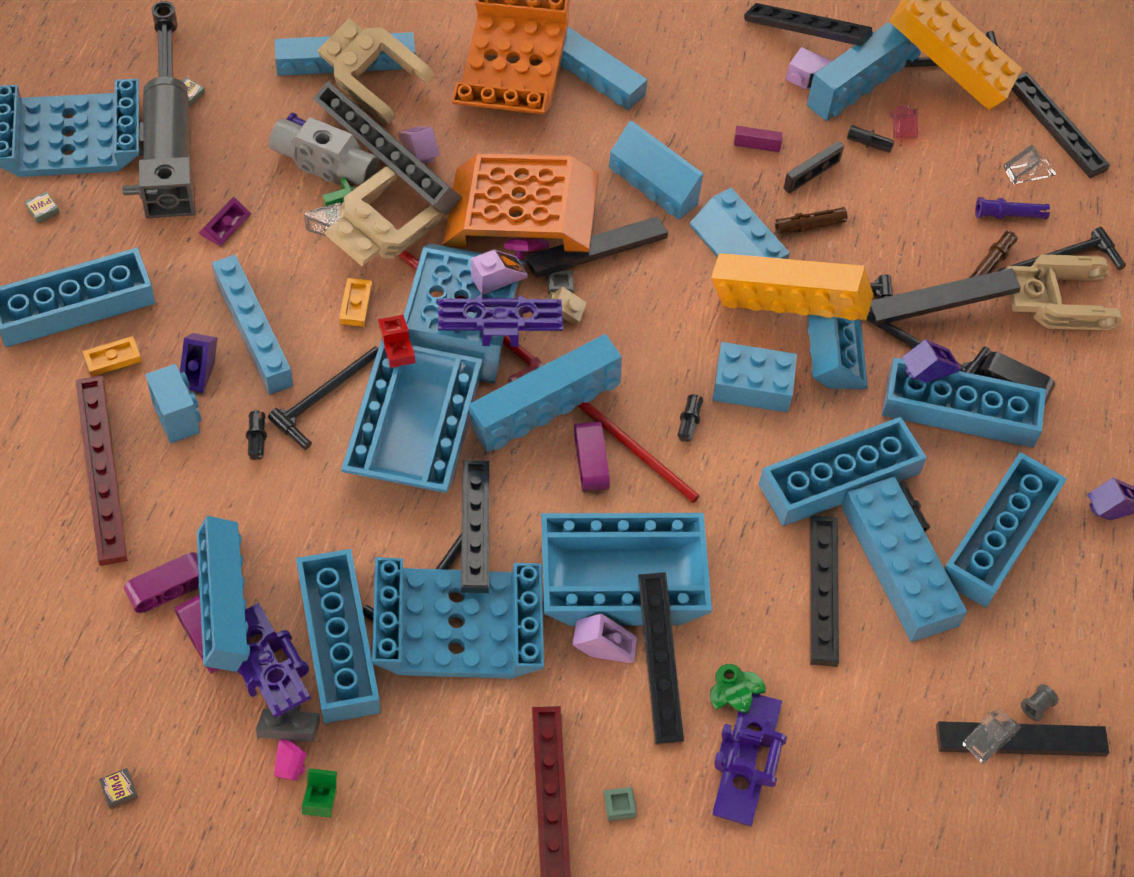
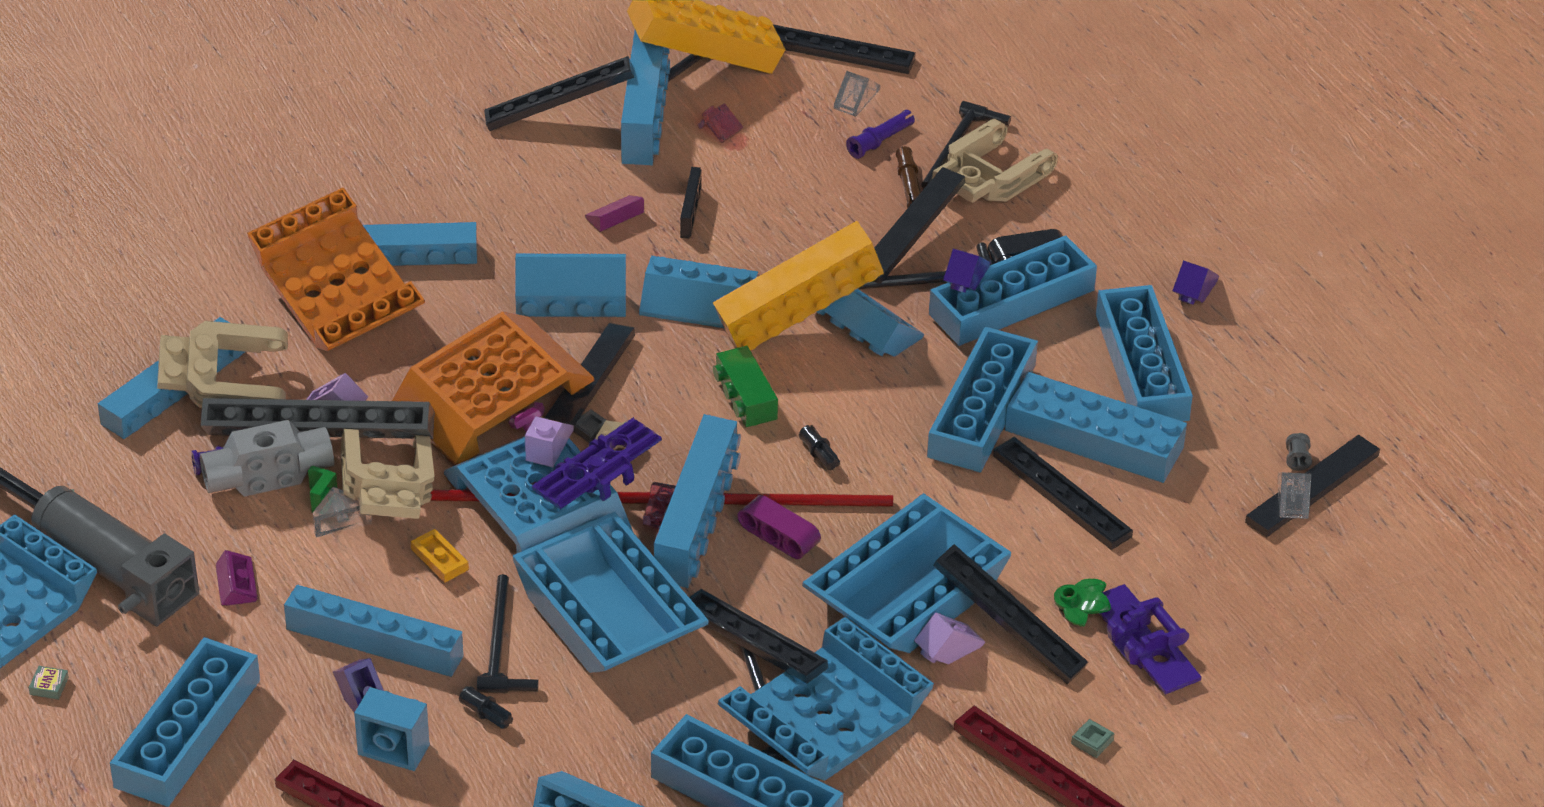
camera: 40 degrees left, 15 degrees down
light orange plate [82,336,142,377] -> none
red slope [378,315,416,368] -> none
dark azure brick [712,342,797,413] -> none
reddish brown pin [775,207,848,234] -> none
lavender slope [786,47,832,89] -> none
black axle [847,125,894,153] -> none
none -> green brick [713,345,778,428]

